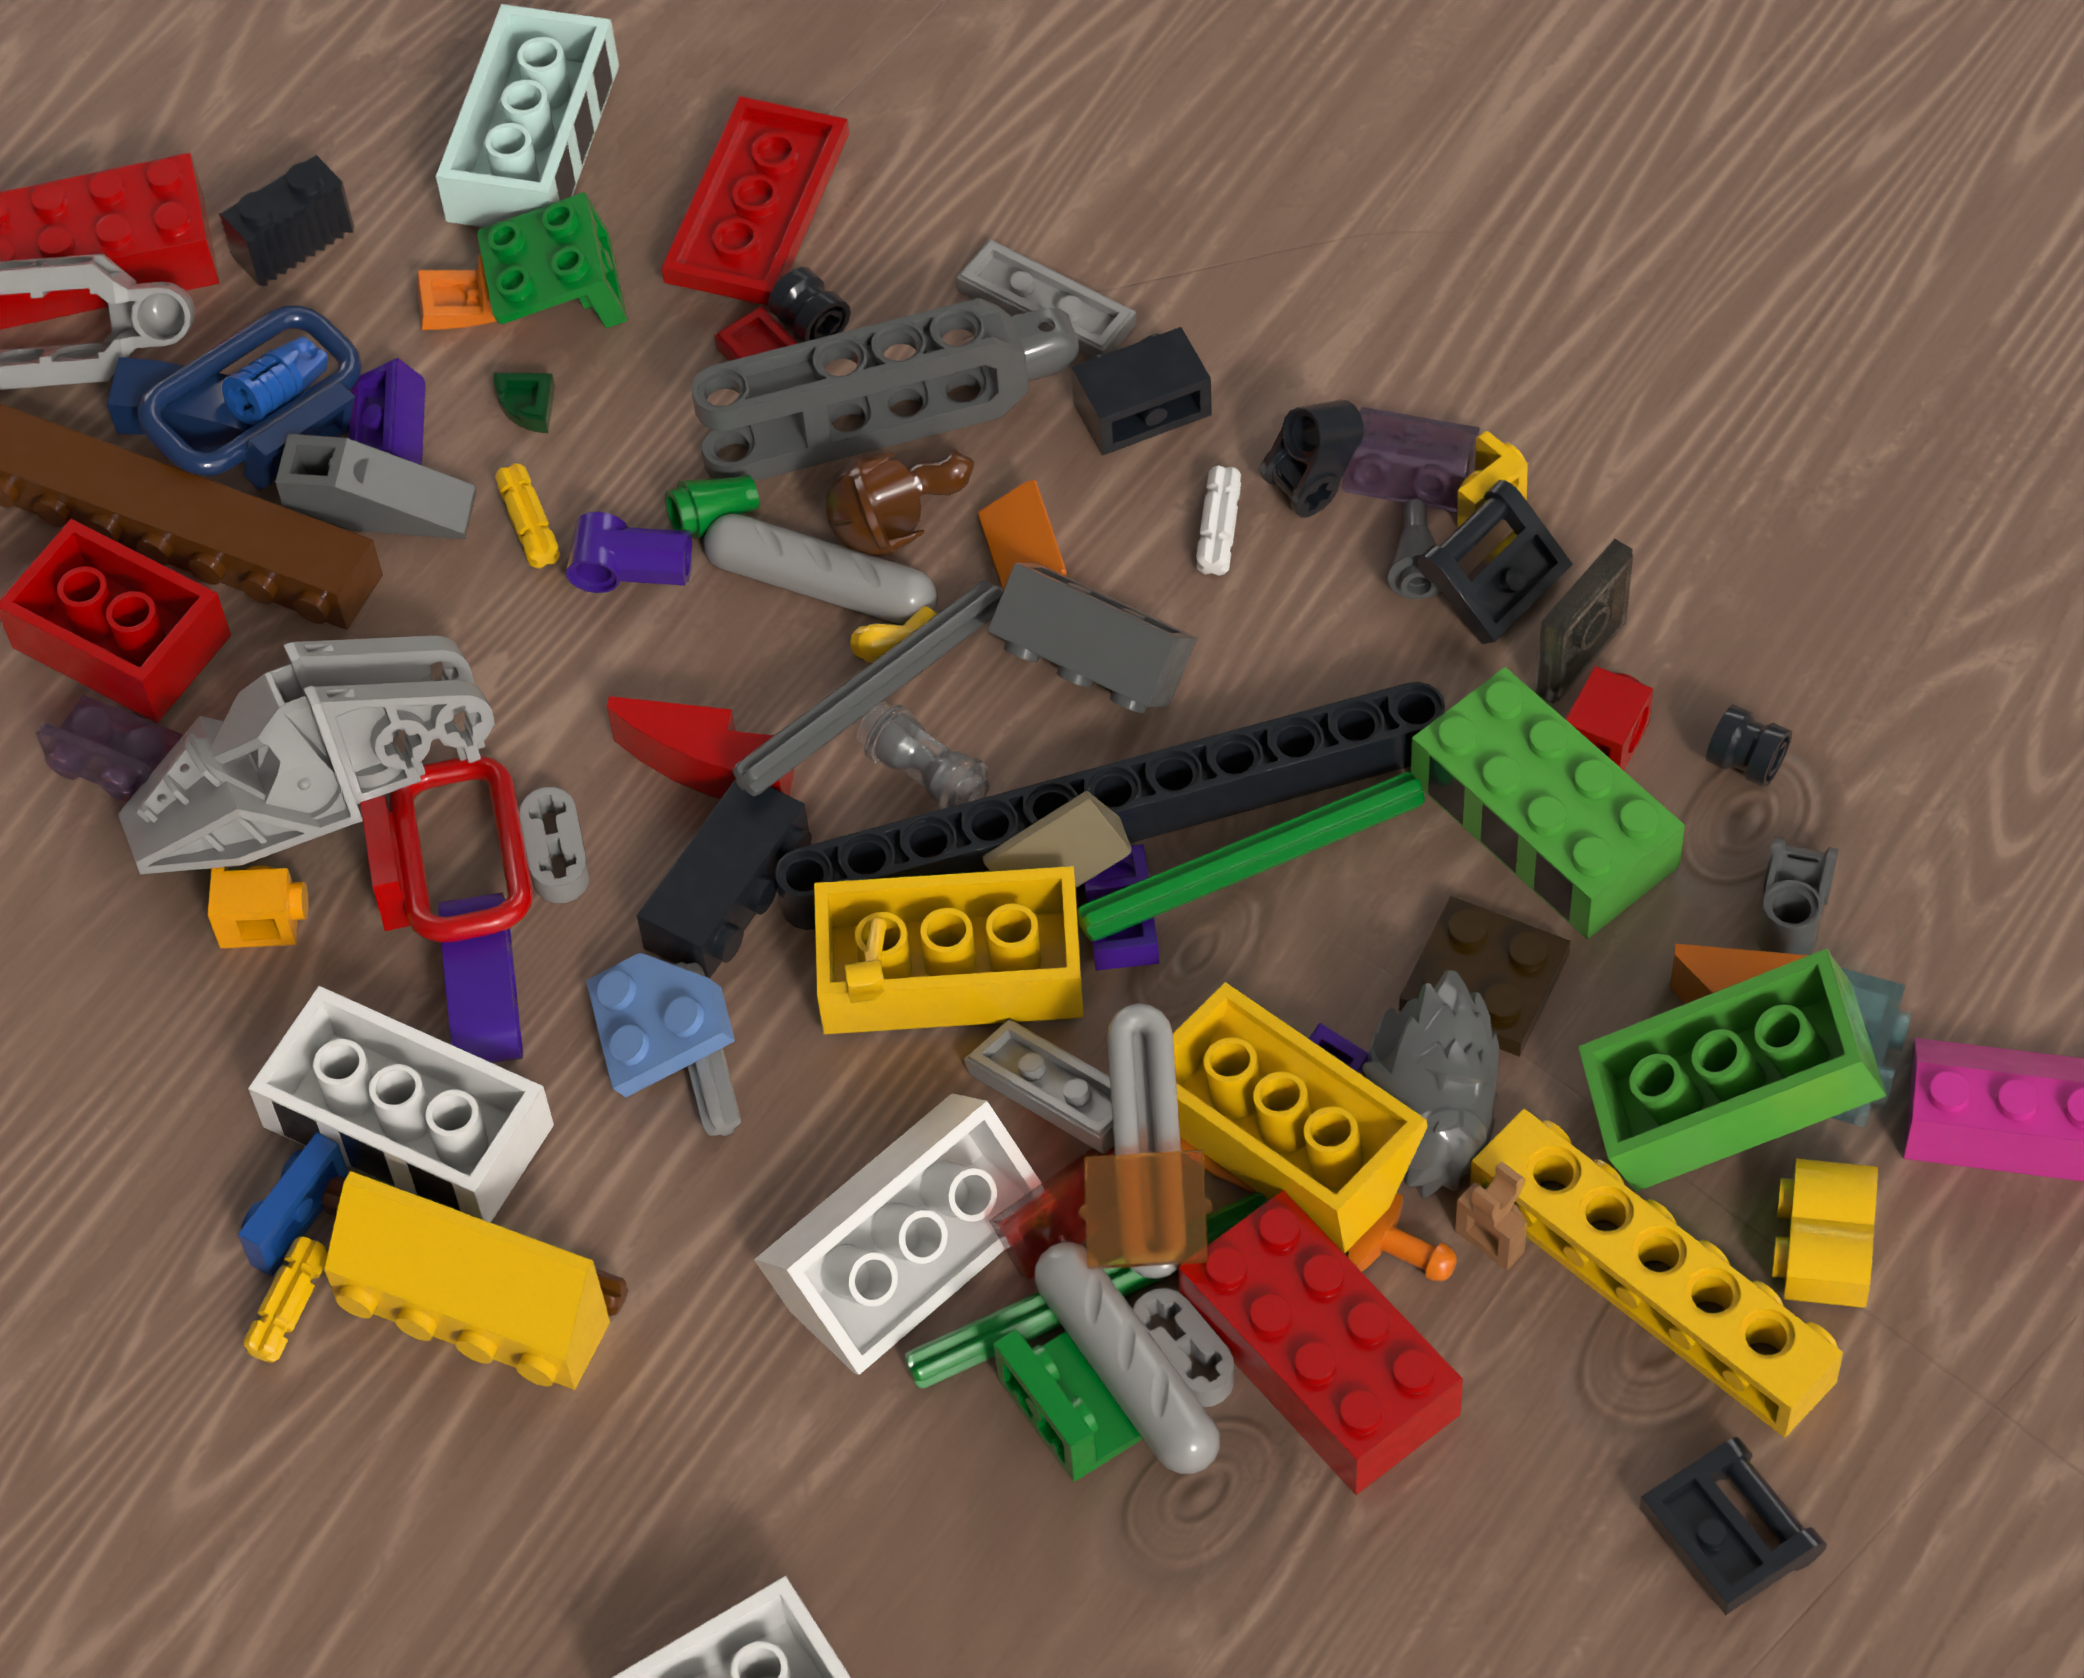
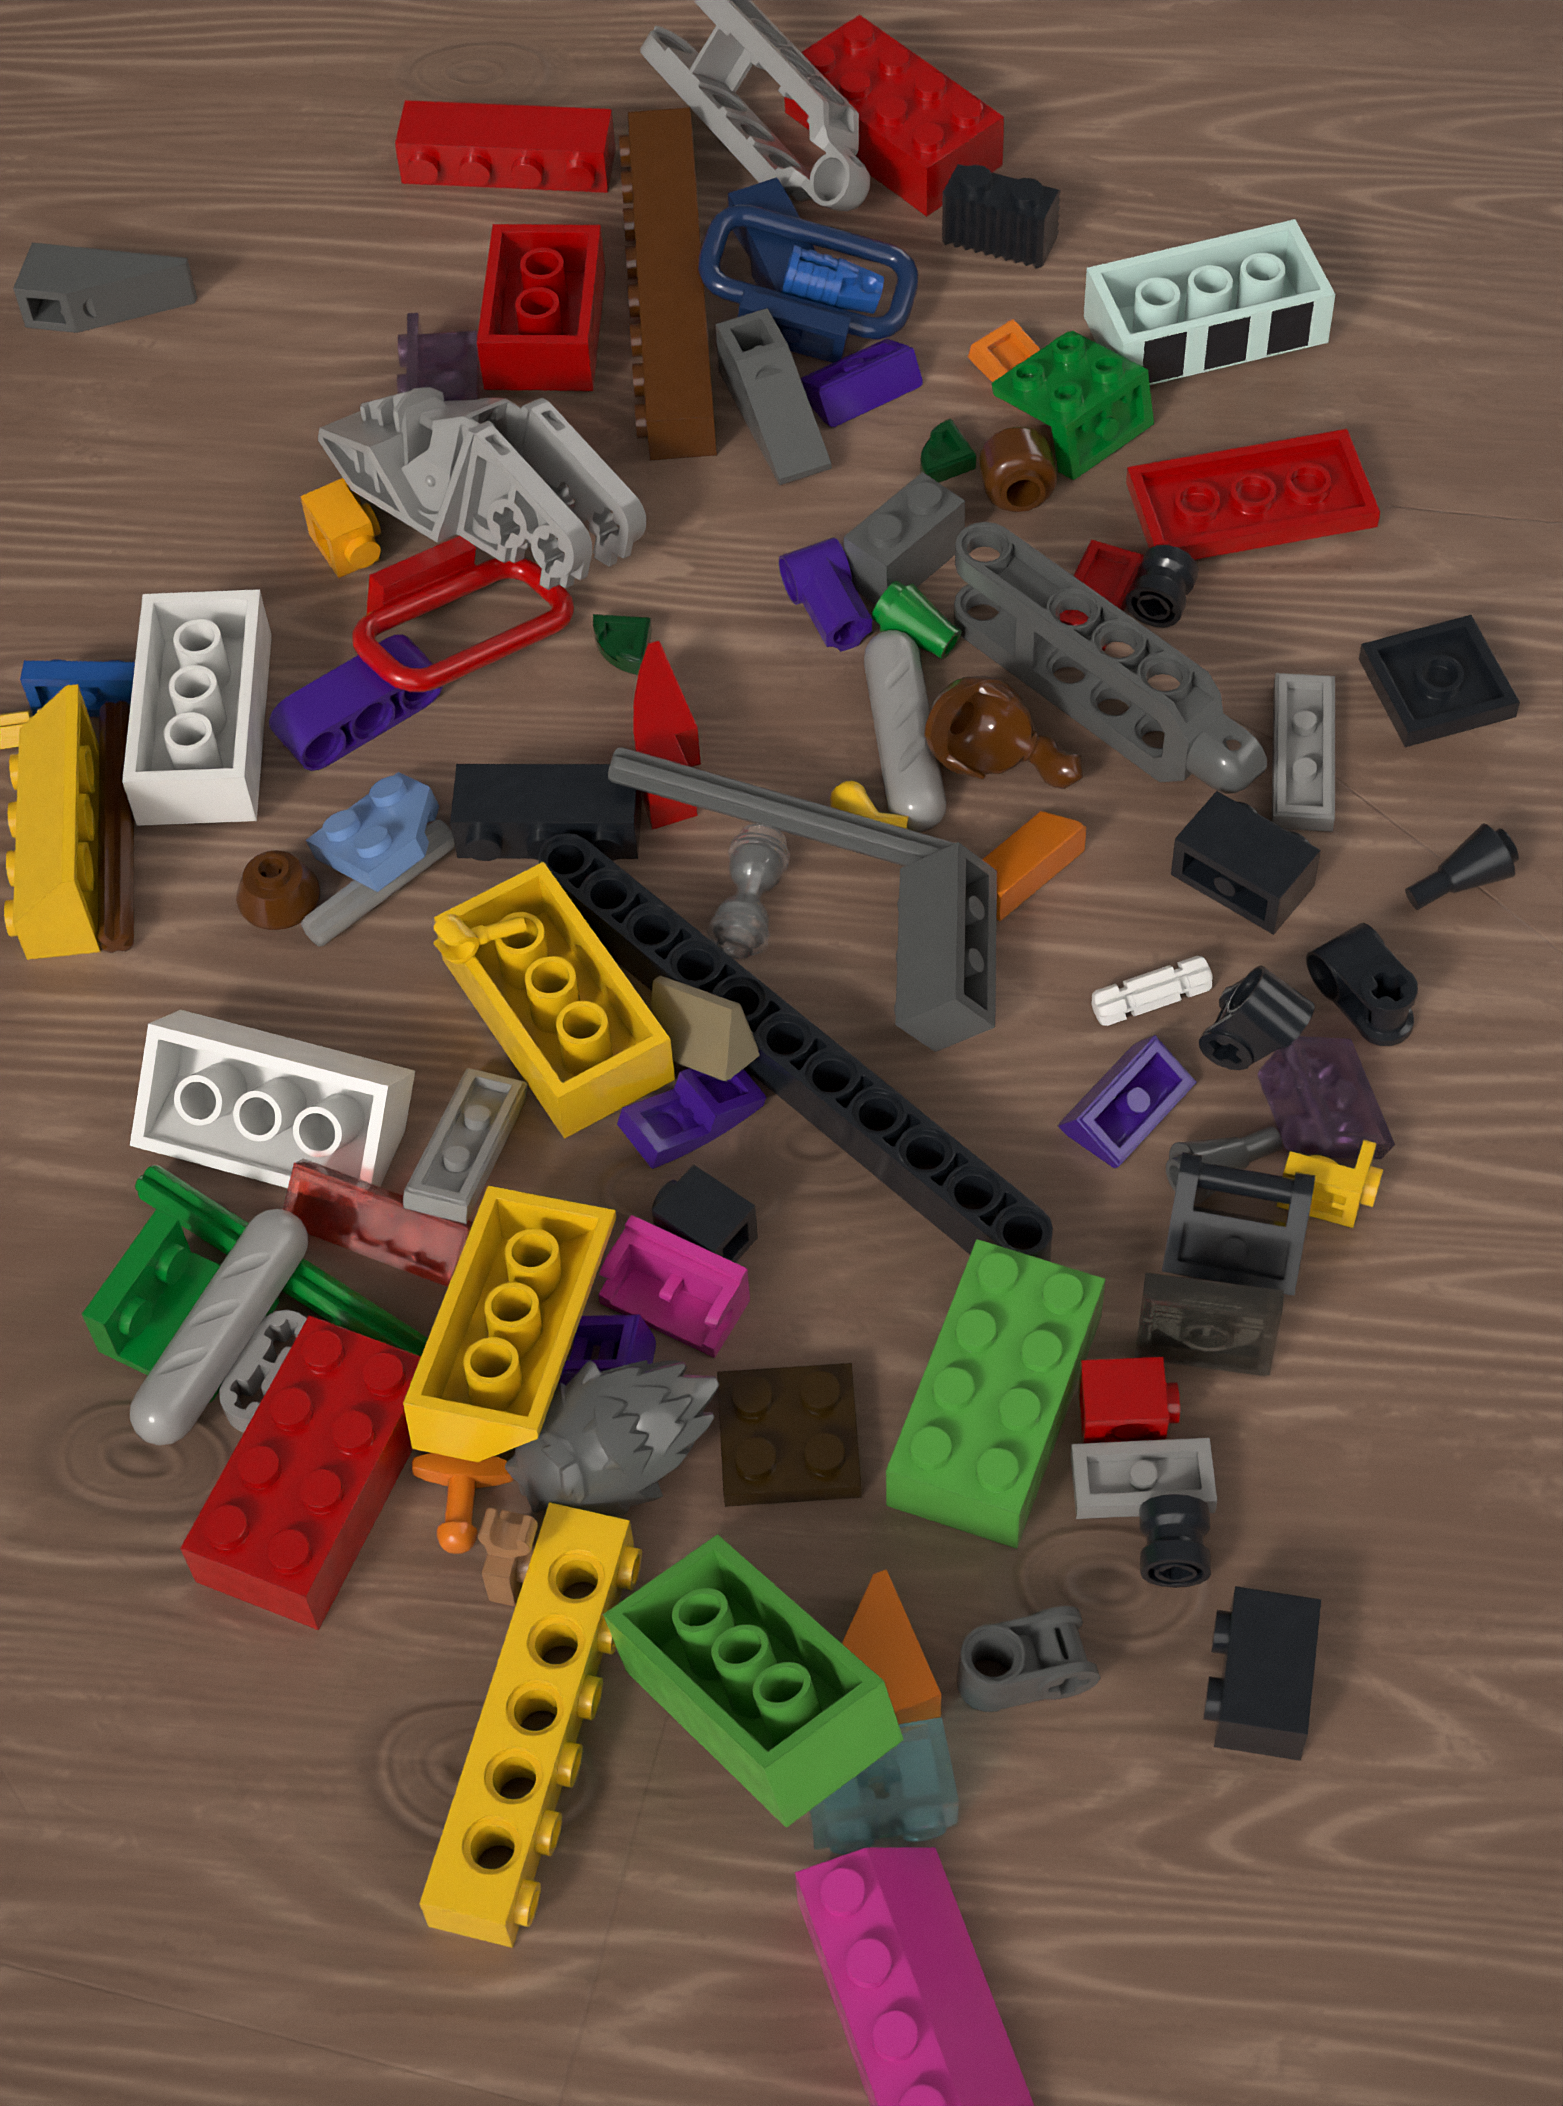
camera: 60 degrees right, 0 degrees up
yellow axle [495,463,560,569] -> none
light grey beam [519,787,590,903] -> none
green axle [1077,772,1425,941] -> none
clear orange piece [1079,1150,1213,1270] -> none
light grey piece [1107,1003,1188,1279] -> none
black plate [1639,1437,1827,1615] -> none
yellow brick [1772,1158,1878,1308] -> none
none -> reddish brown cone [236,850,320,930]
none -> dark green tile [593,614,652,675]
none -> dark pink hinge [598,1215,750,1358]
none -> black brick [652,1164,758,1263]
none -> dark grey brick [844,472,965,605]
none -> reddish brown head [979,427,1057,512]
none -> dark purple slope [1057,1035,1197,1168]
none -> light grey plate [1071,1438,1217,1519]
none -> black brick [1203,1586,1321,1761]
none -> black piece [1306,923,1418,1046]
none -> black plate [1359,615,1520,748]
none -> black cone [1405,823,1519,910]

